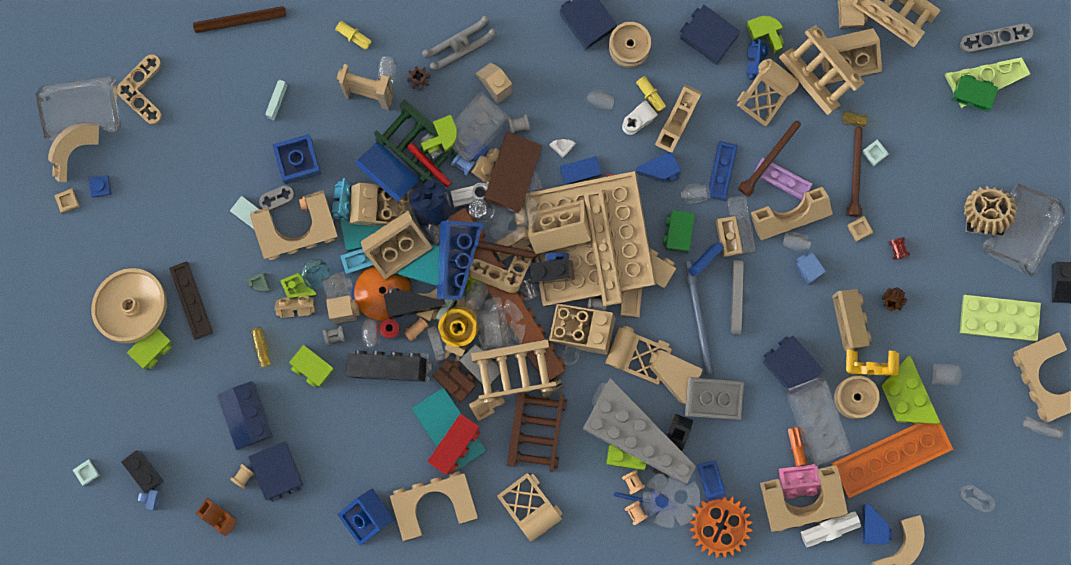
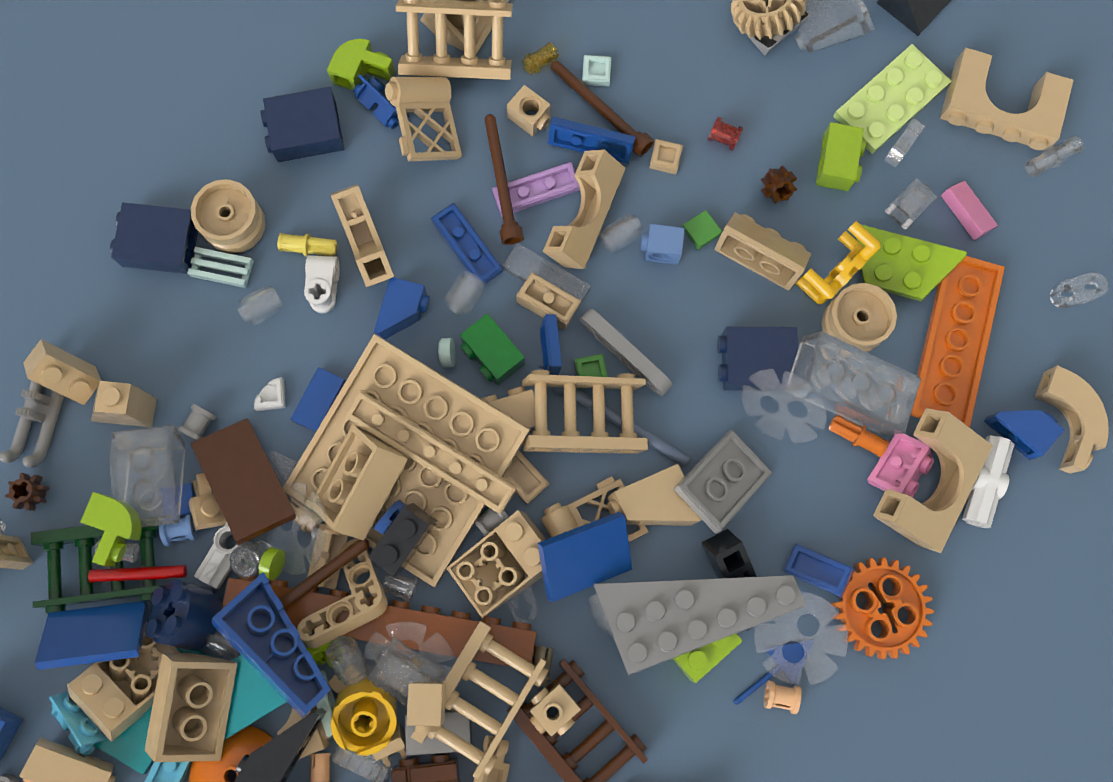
camera: 55 degrees left, 5 degrees down
light nougat bush [622,470,646,495] -> none
none -> tan brick [23,339,101,405]
none -> light aqua tile [187,247,254,288]
none -> lime tile [259,547,285,580]
none -> tan brick [407,682,446,732]
none -> light aqua tile [438,338,455,368]
none -> tan brick [507,85,551,137]
none -> tan fence [522,370,648,454]
none -> tan brick [529,682,581,737]
none -> blue tile [537,512,632,602]
none -> blue tile [548,117,635,164]
none -> bright green tile [574,353,608,389]
none -> bright green tile [682,210,722,250]
none -> clear piece [742,369,827,443]
none -> lime brick [815,122,866,191]
none -> clear beam [884,118,926,168]
none -> bright pink slope [941,181,998,241]

